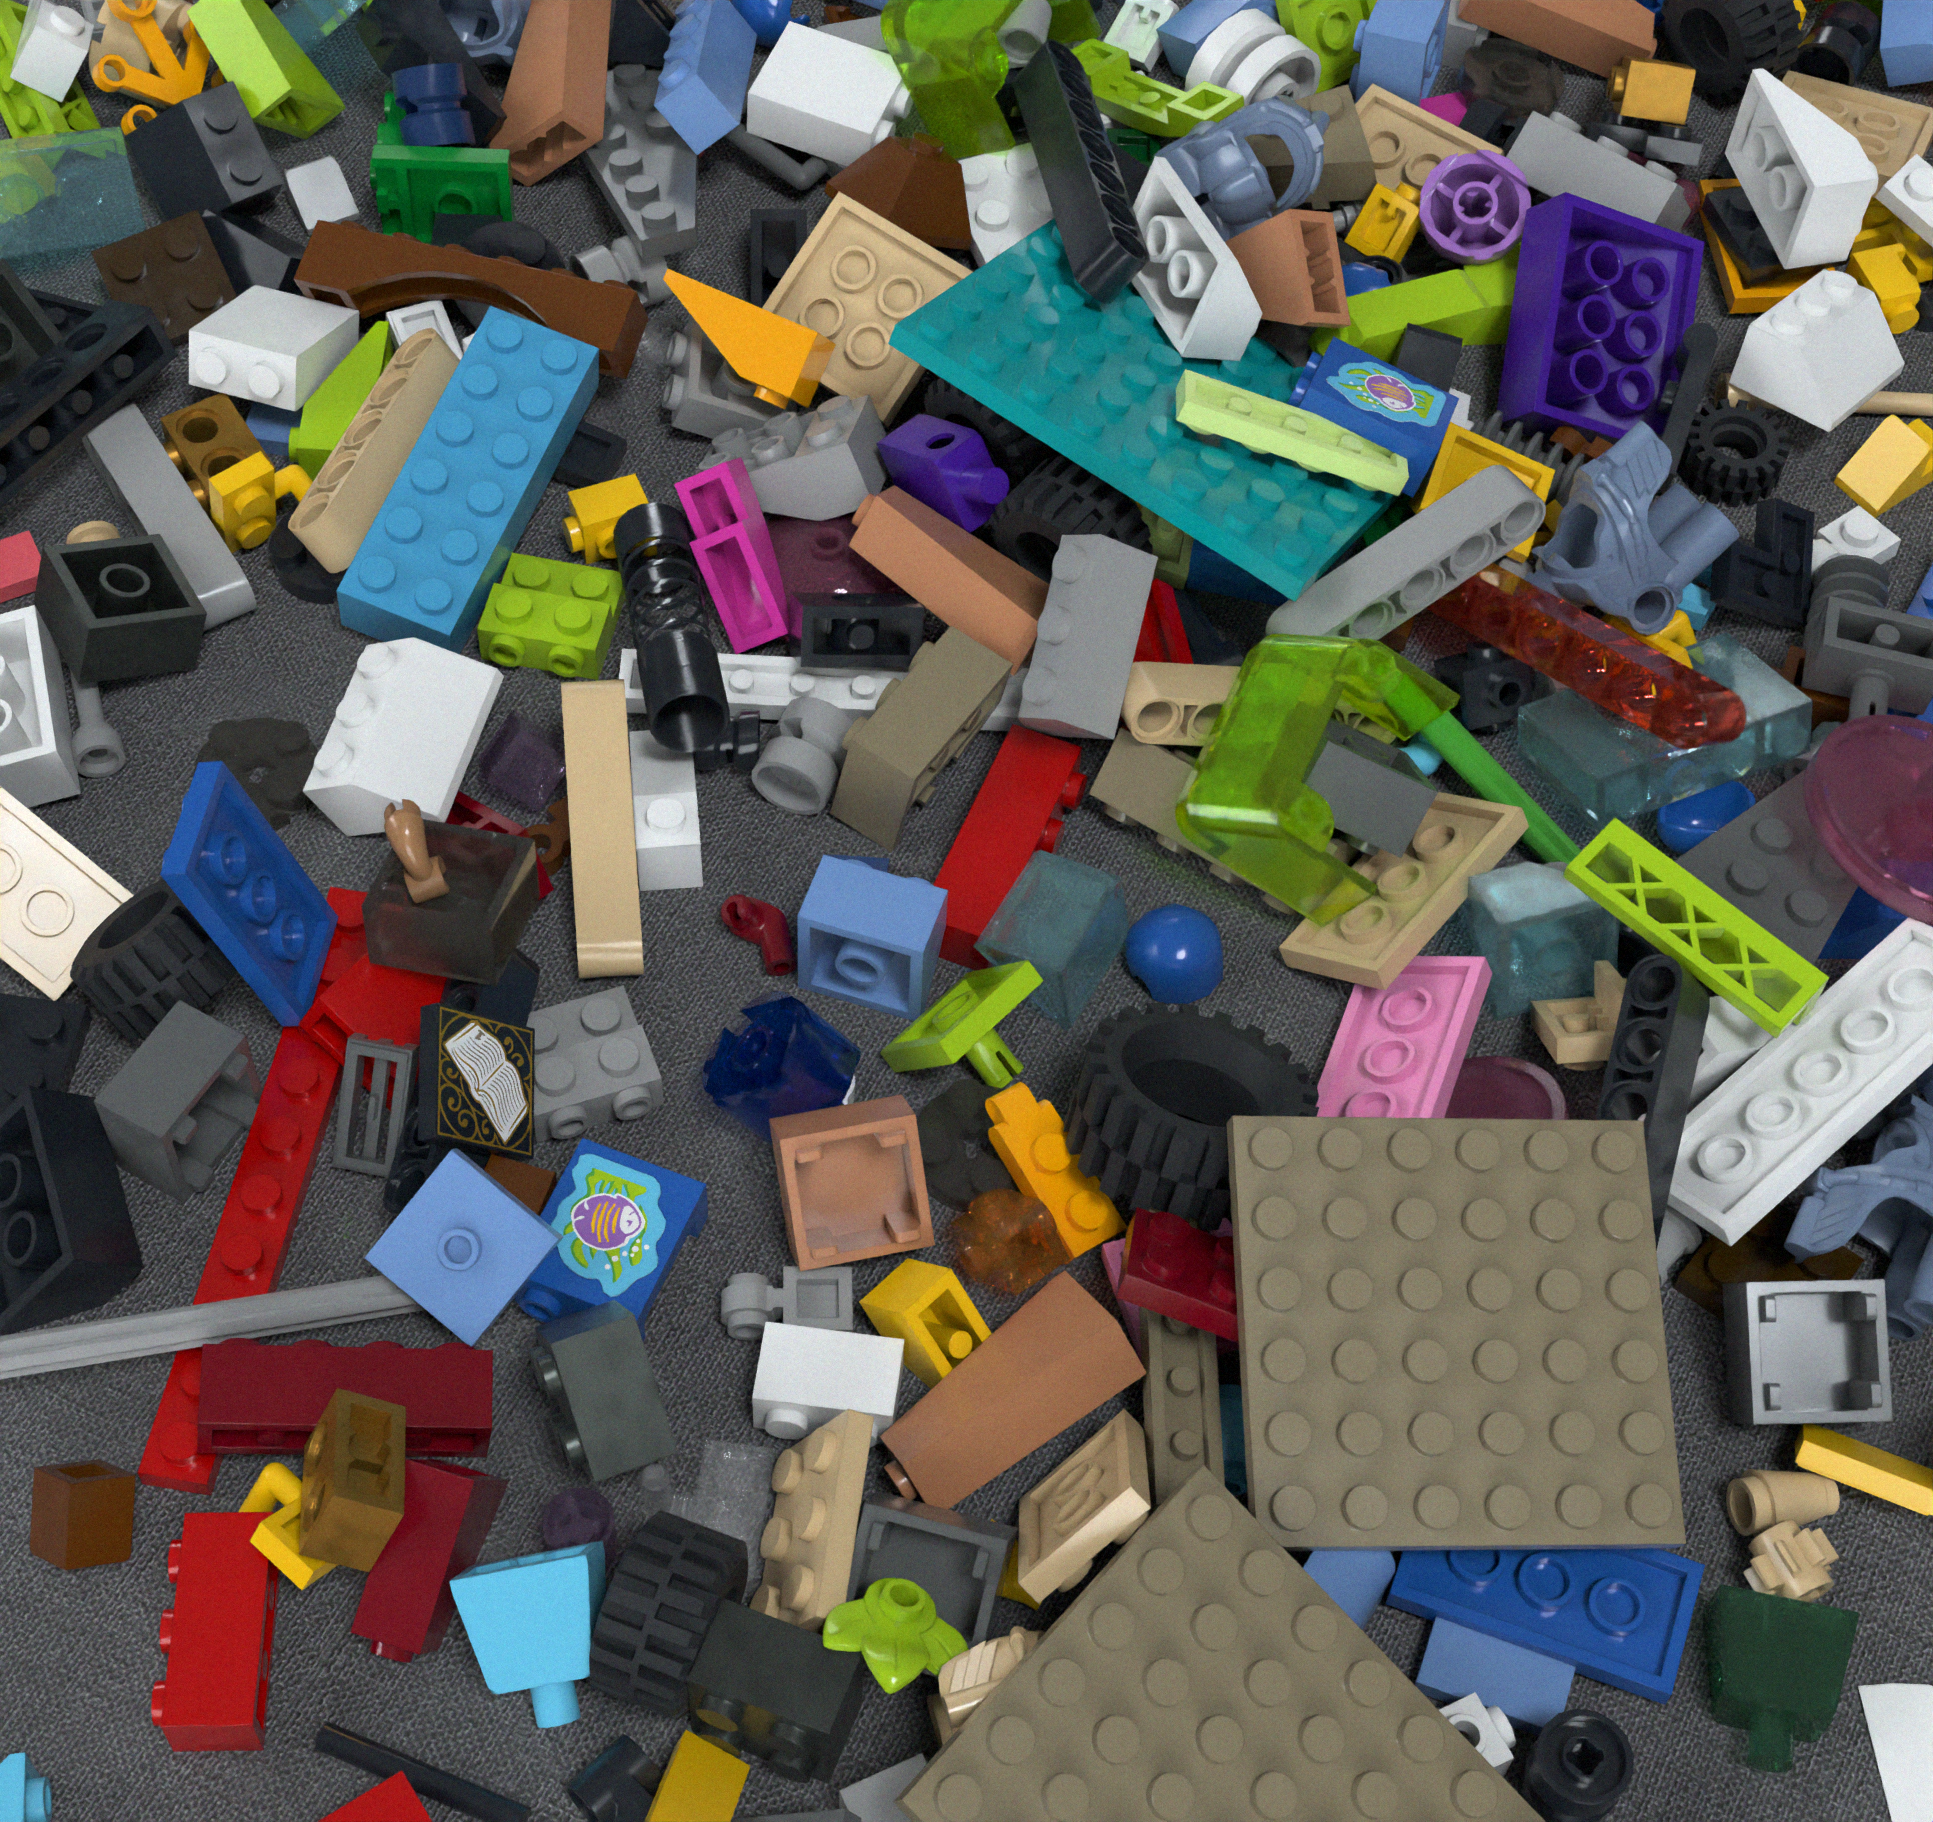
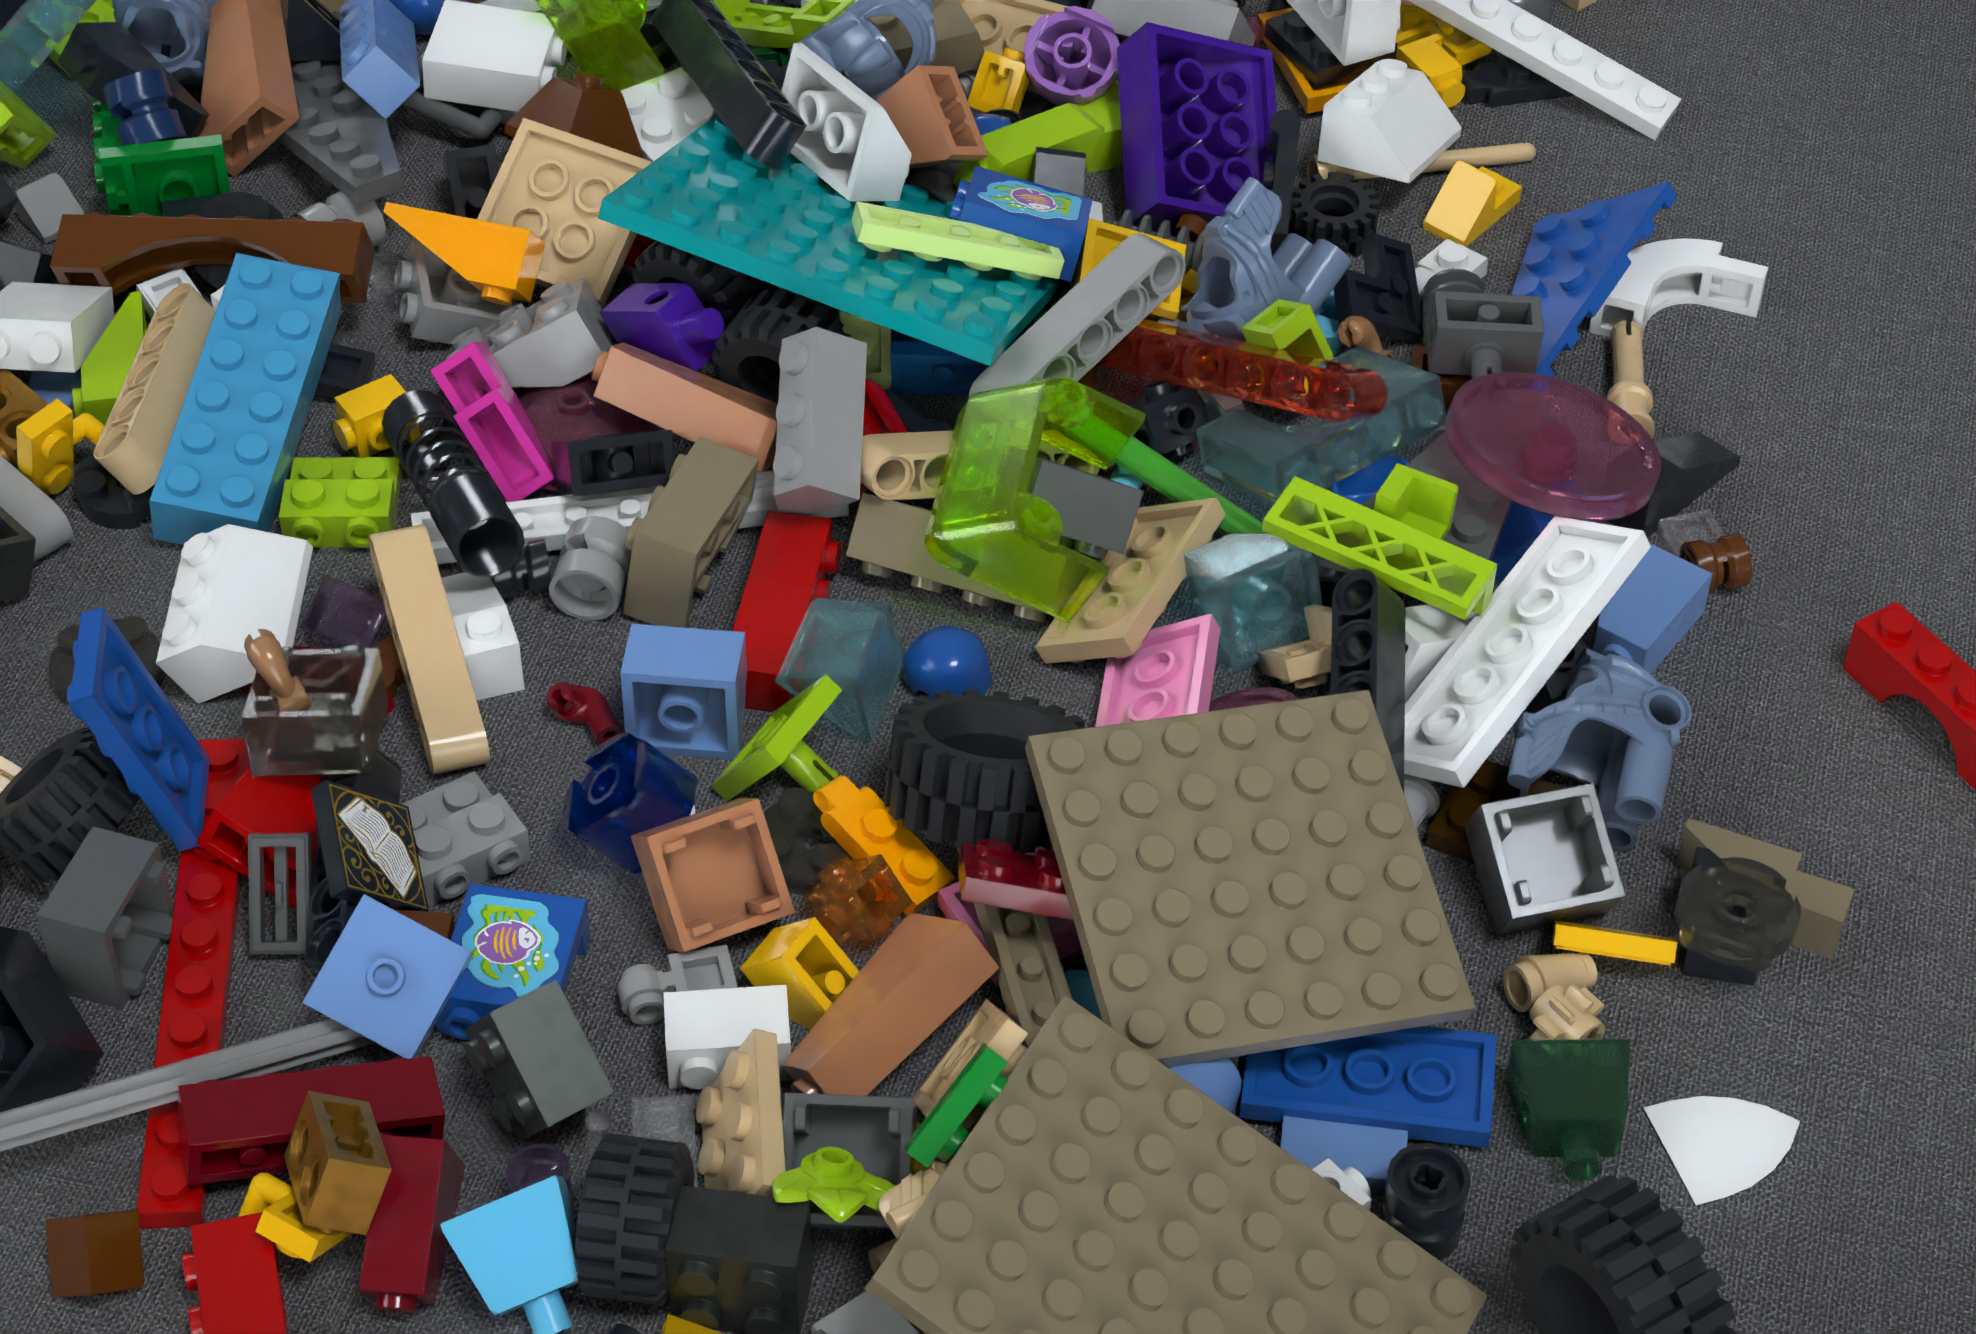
camera: 10 degrees left, 10 degrees down
none -> green plate [904,1042,1008,1168]
none -> lime panel [1241,299,1333,380]
none -> medium nougat arm [1337,316,1397,383]
none -> lime panel [1373,463,1459,540]

